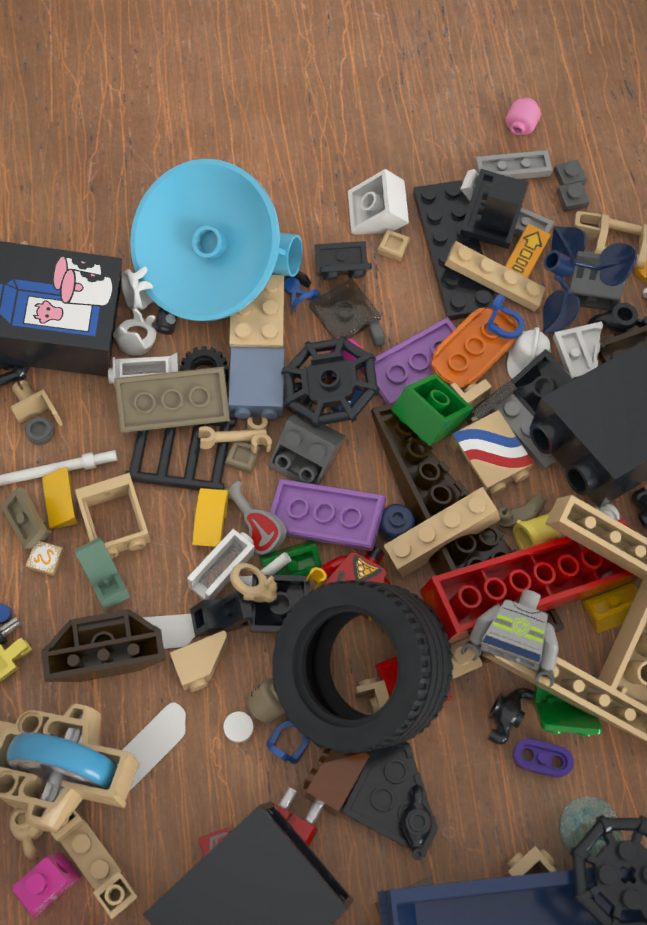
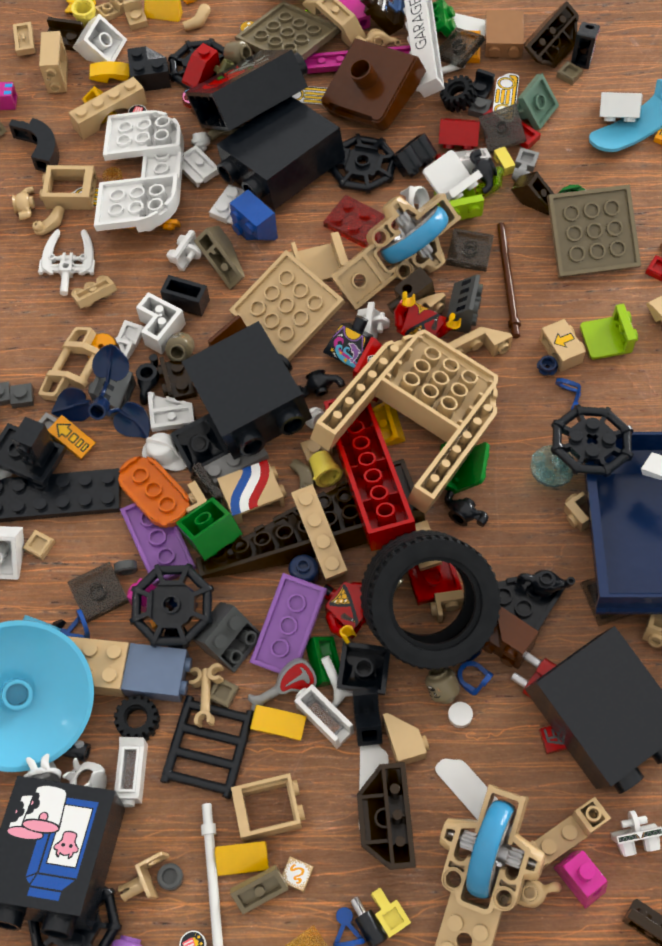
camera: 75 degrees left, 5 degrees down
sand green bracket [75,538,130,610] -> none
dark tan tile [114,367,230,433] -> none
tan piece [230,563,277,603] -> none
black bracket [314,241,372,280] -> none
tan plate [445,241,545,312] -> none
light grey torso [461,590,559,687] -> none
blue piece [487,294,524,339] -> none
dark purple plate [512,739,574,778] -> none

